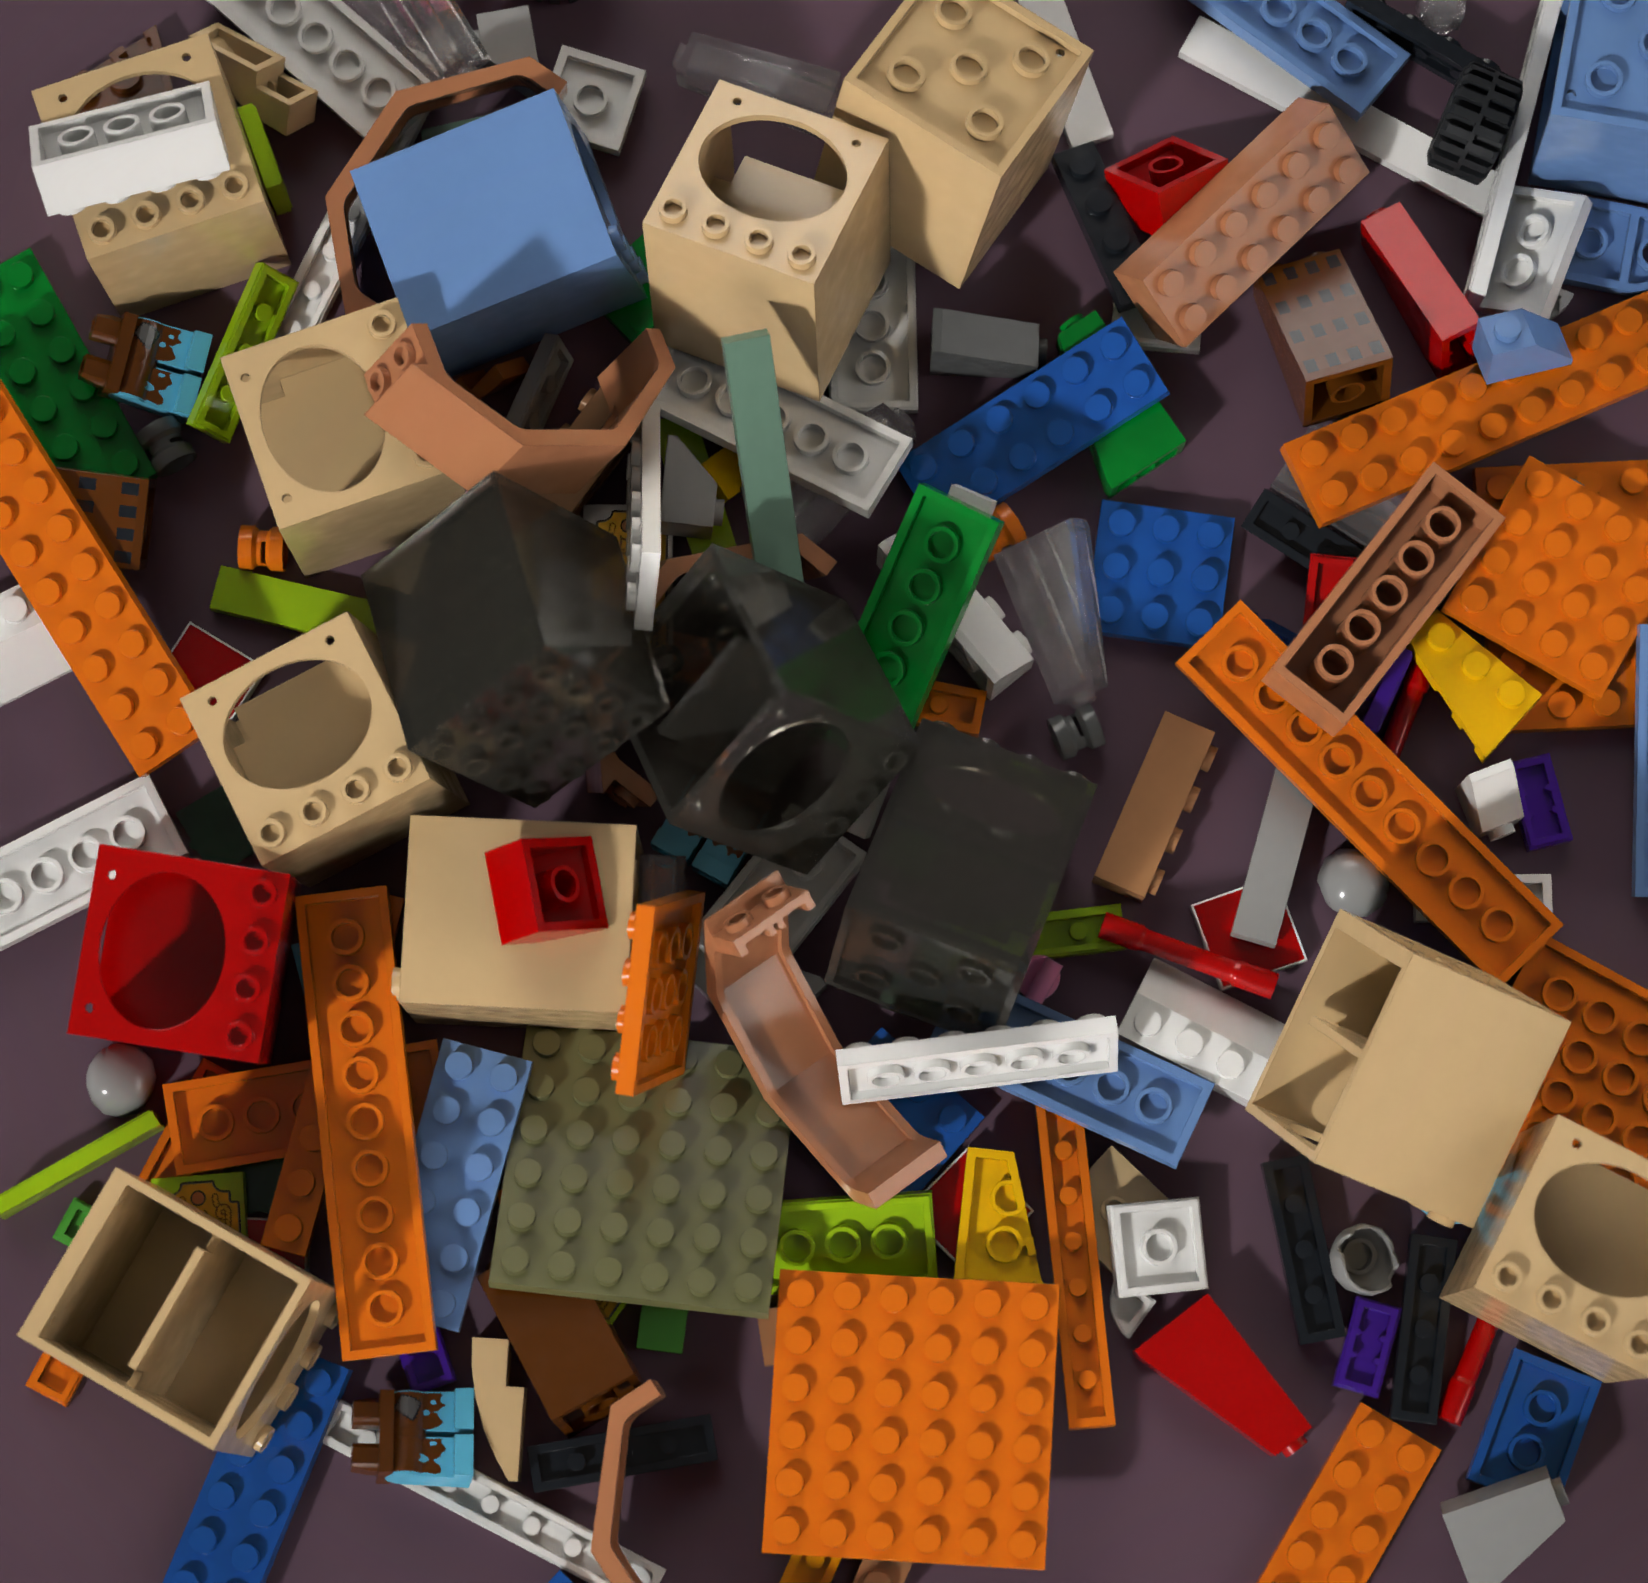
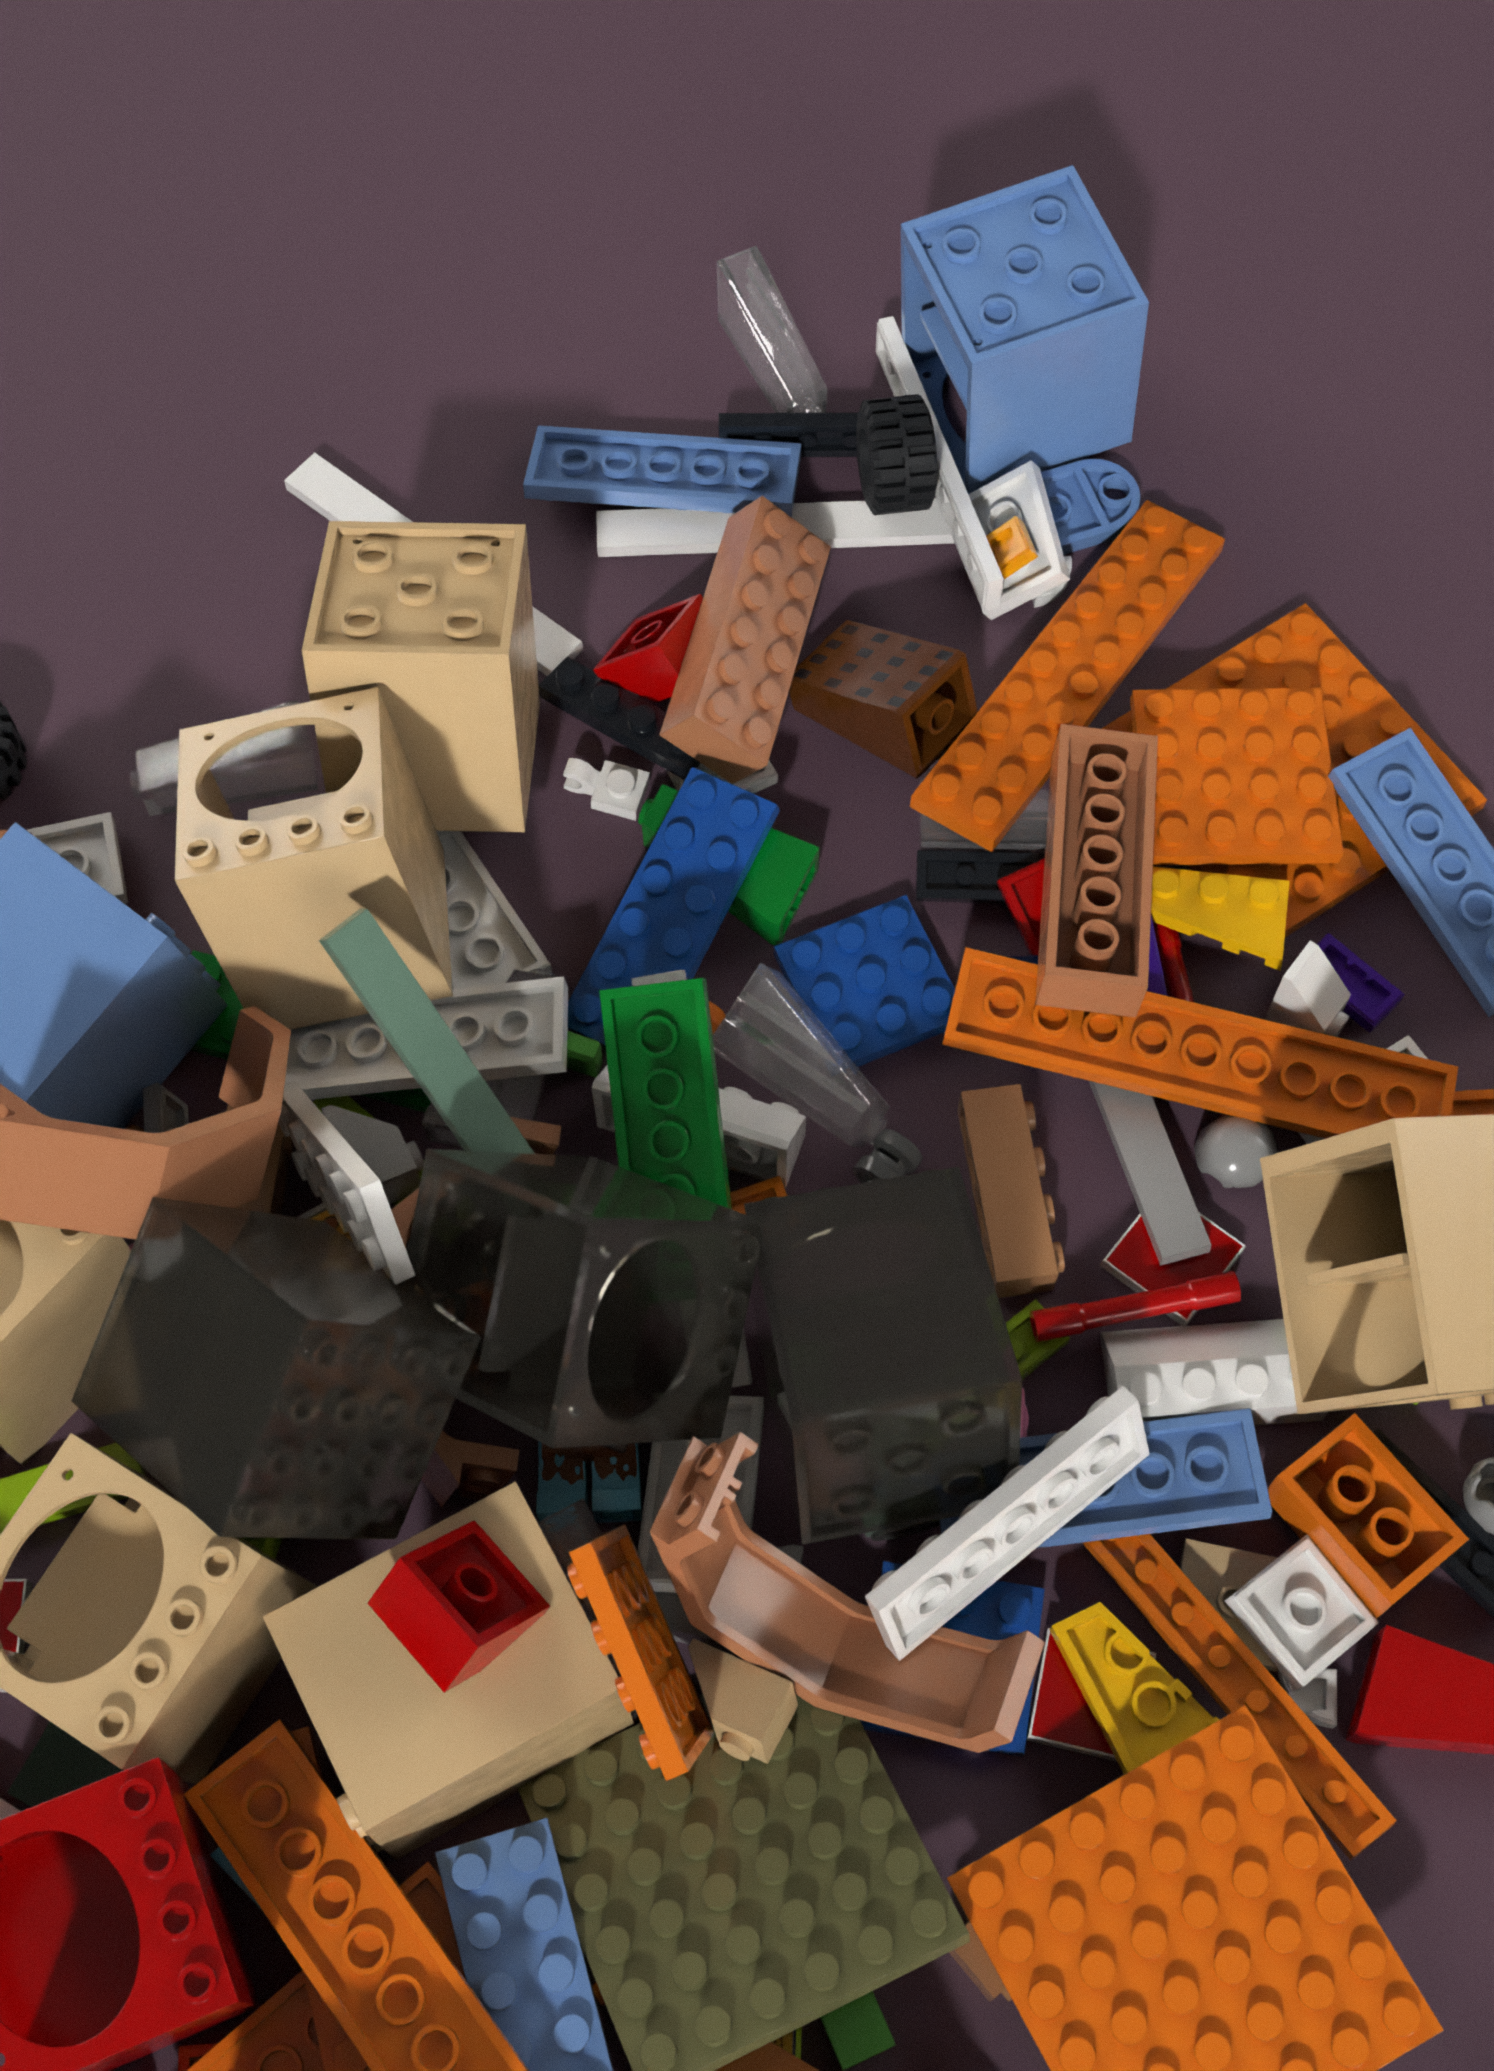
camera: 30 degrees left, 15 degrees down
yellow tile [701,448,742,502] -> none
lime tile [771,1190,938,1295] -> none
dark grey slope [929,308,1047,379] -> none
slope [1361,202,1479,379] -> none
medium blue slope [1472,308,1573,385] -> none
none -> white plate [563,758,650,821]
none -> bright green tile [567,1031,603,1078]
none -> tan slope [688,1638,798,1764]
none -> light orange tile [986,516,1038,579]
none -> orange slope [1267,1413,1469,1619]

